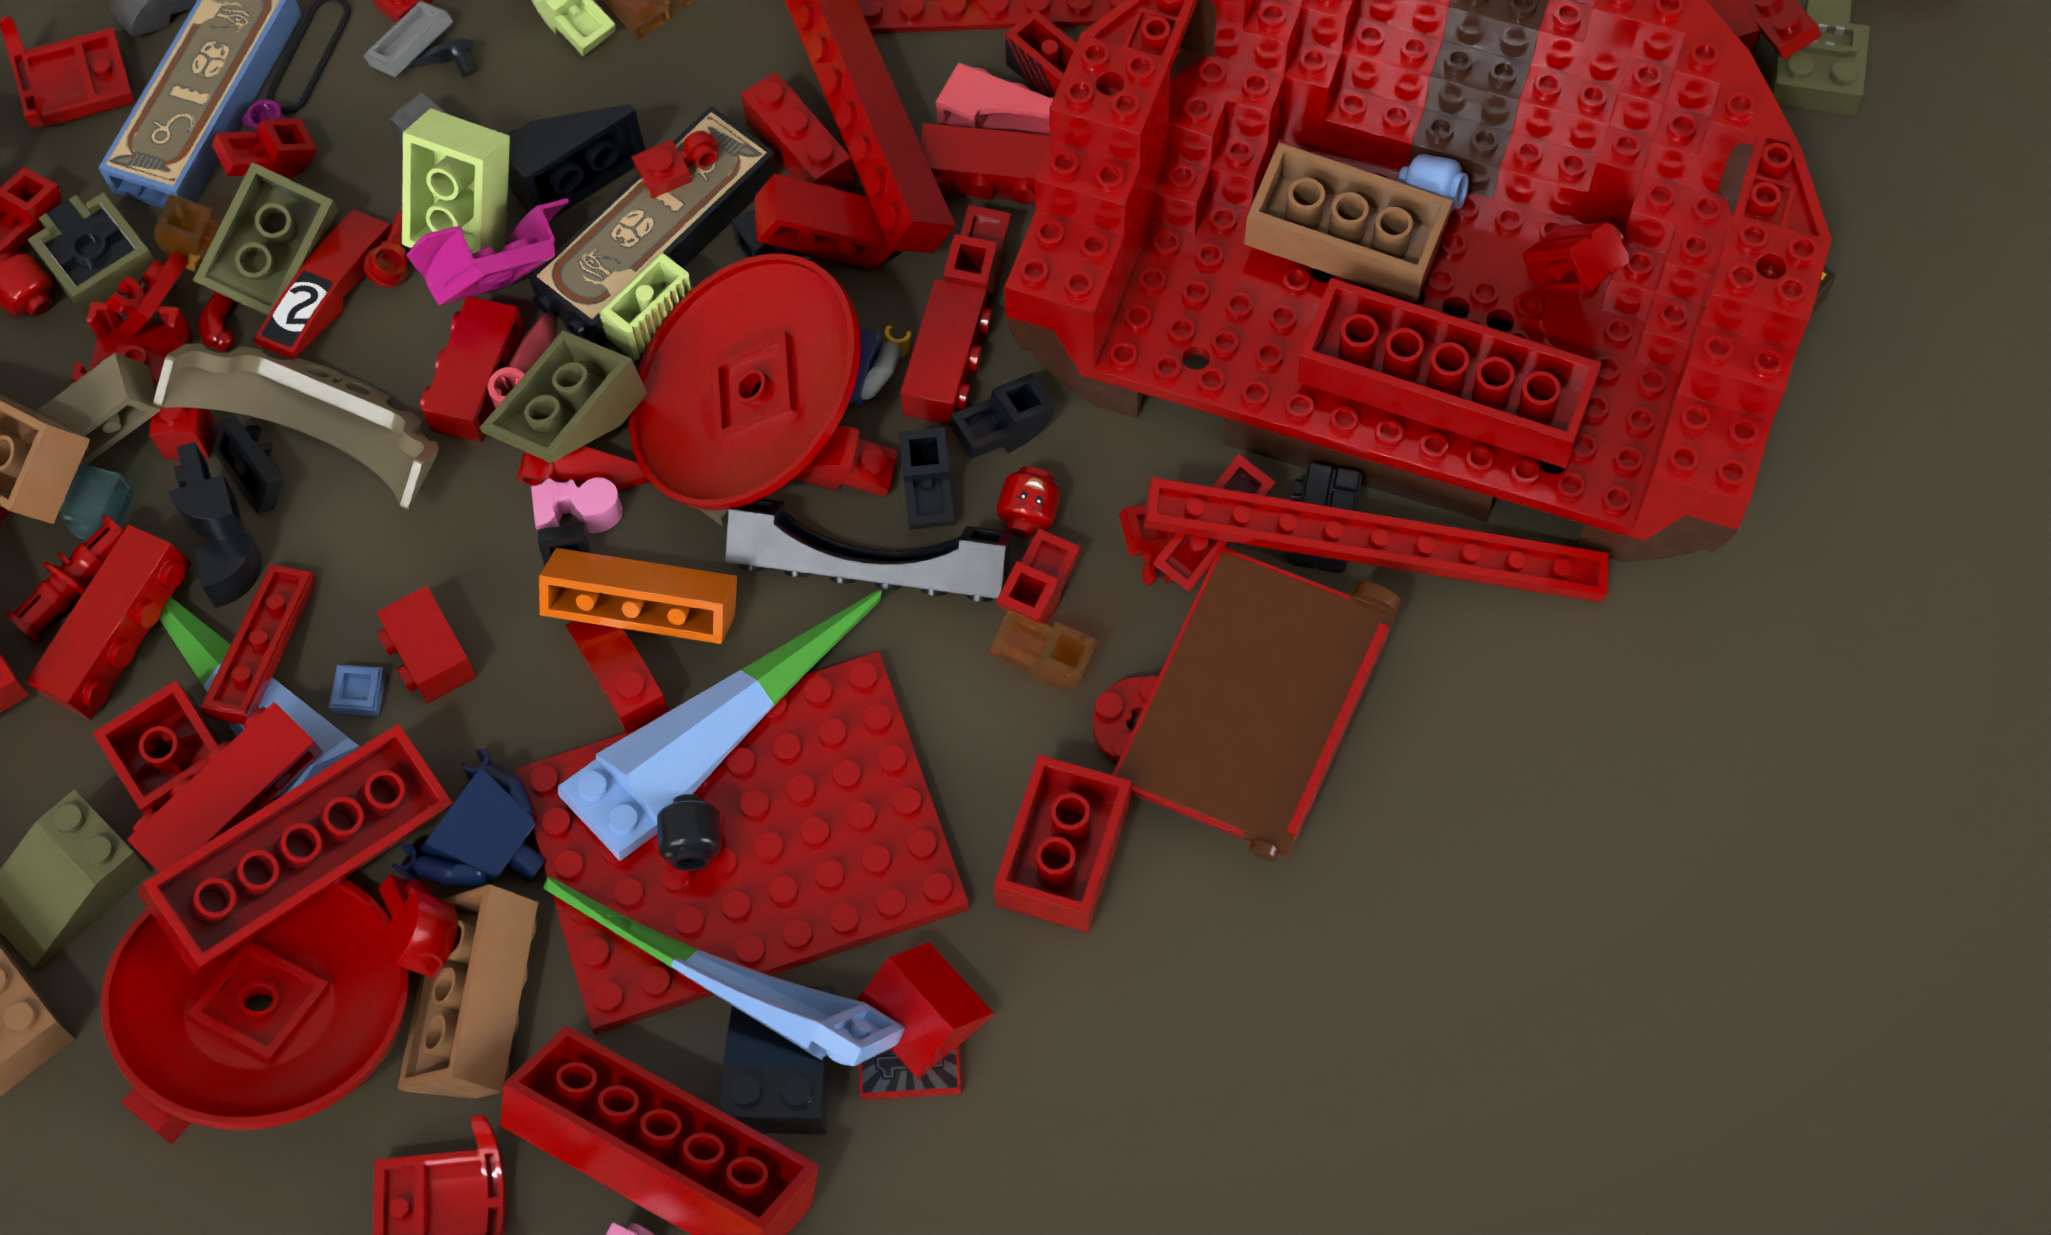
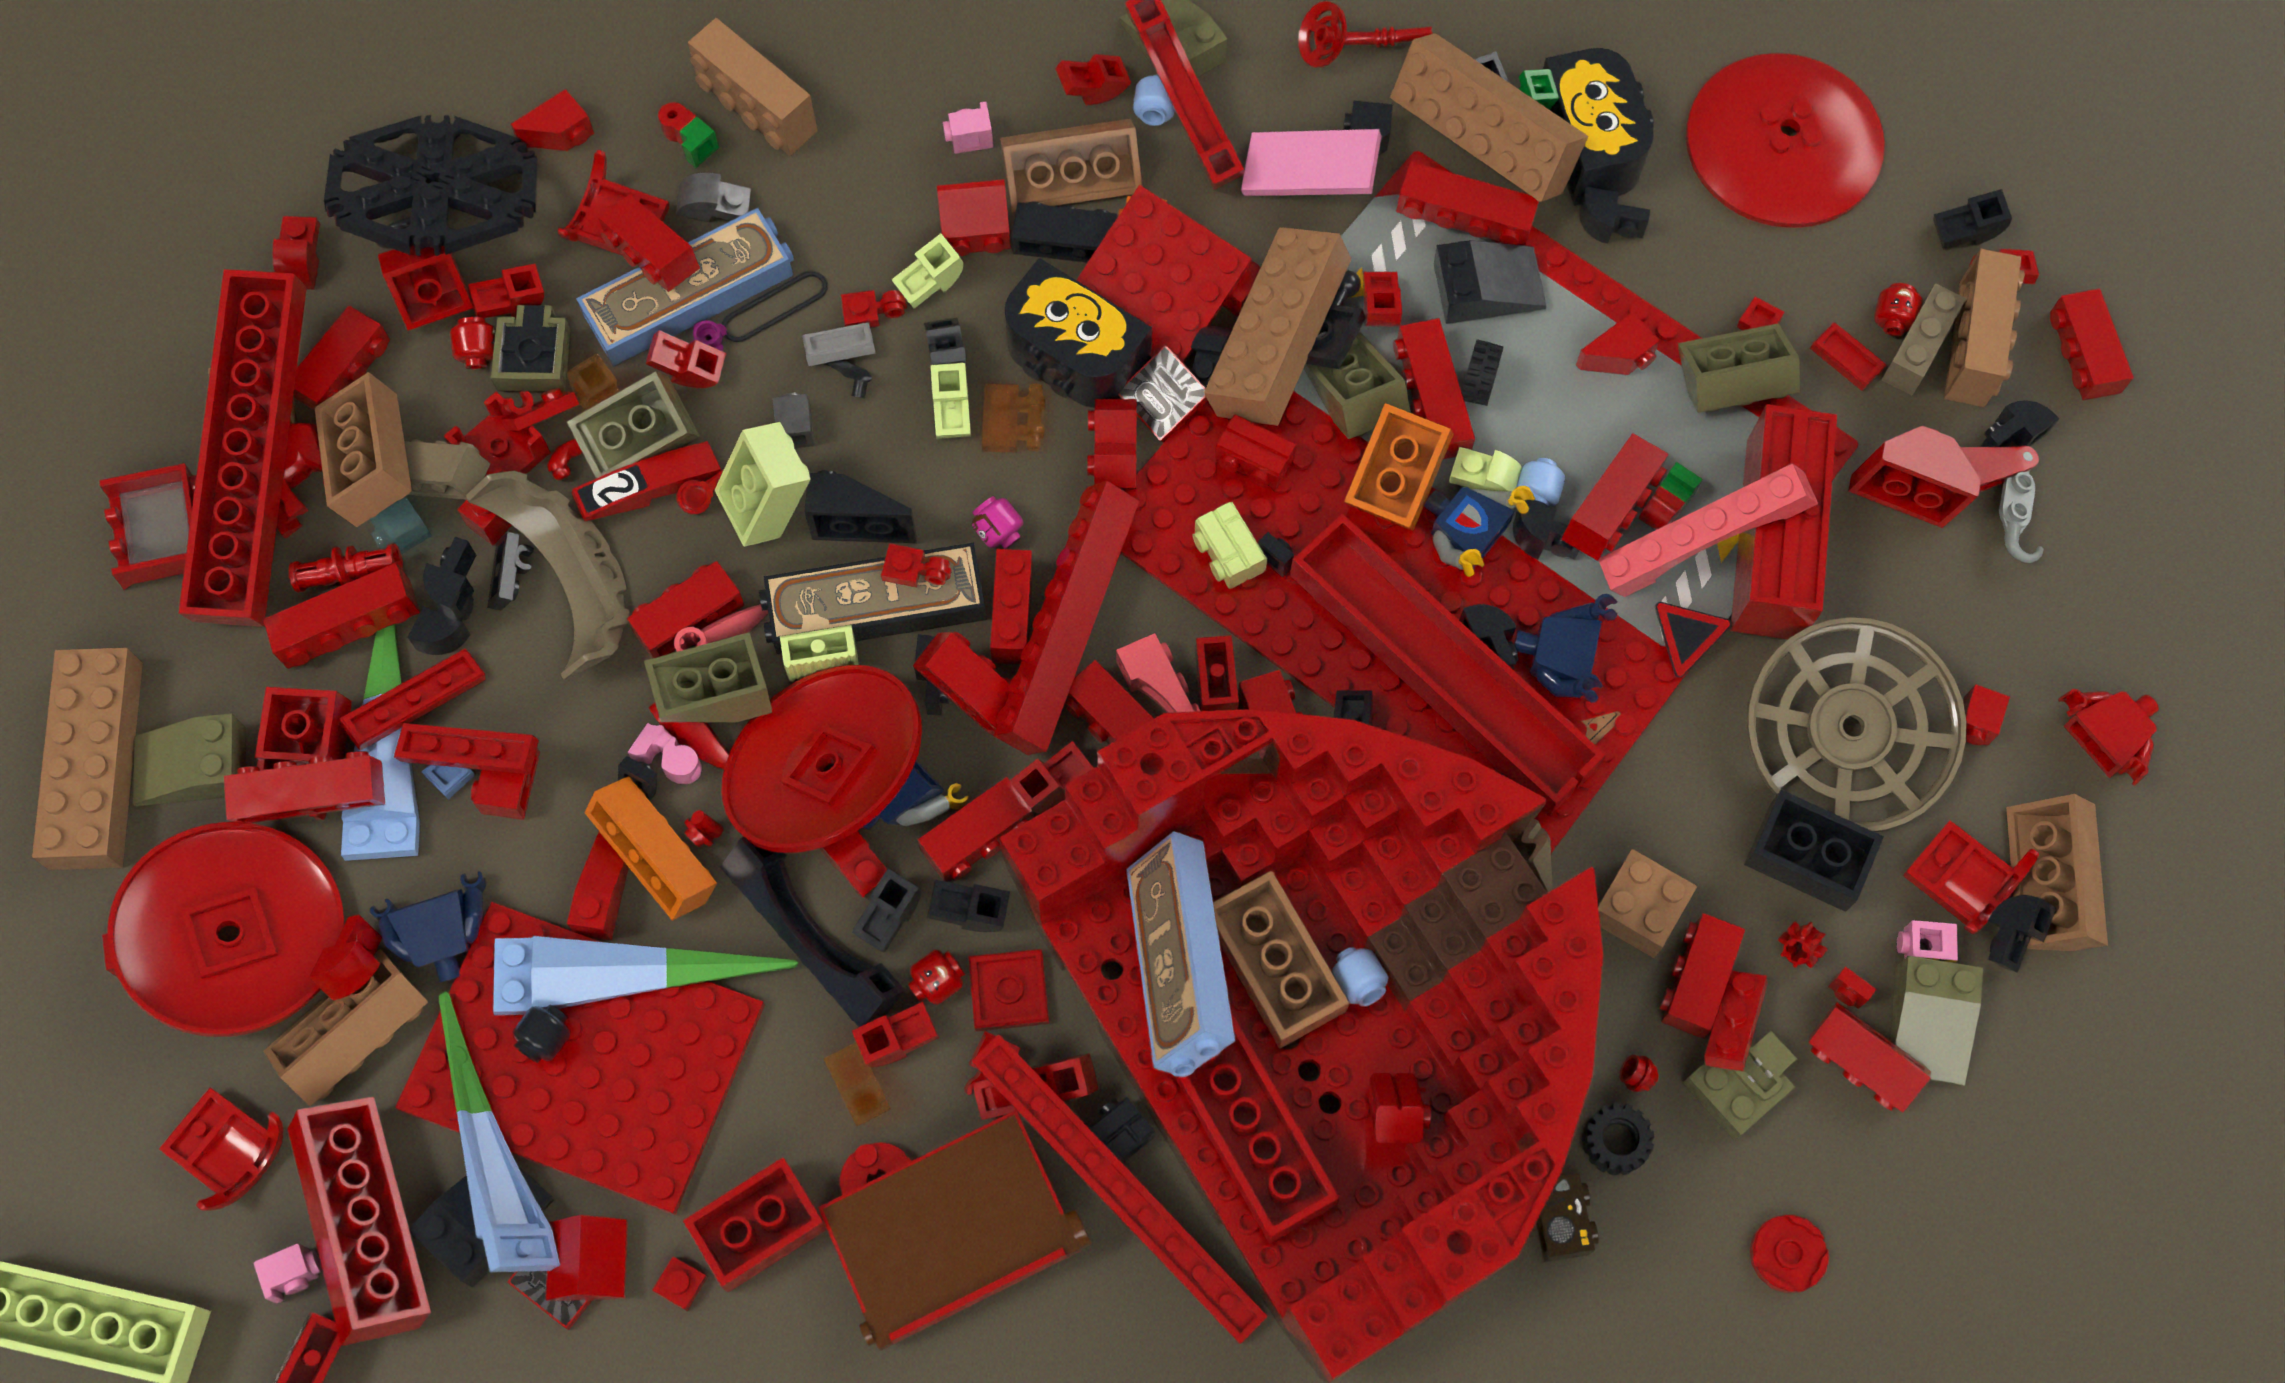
camera: 35 degrees right, 5 degrees up
red brick [138,723,453,975] -> none
dark pink piece [407,198,569,306] -> none
none -> red plate [394,723,539,774]
none -> red brick [598,194,700,292]
none -> red plate [652,1256,708,1311]
none -> red plate [684,810,724,847]
none -> red tile [968,949,1049,1032]
none -> dark pink head [971,496,1023,549]
none -> brick [1127,831,1235,1077]
none -> red tile [1750,1215,1829,1293]

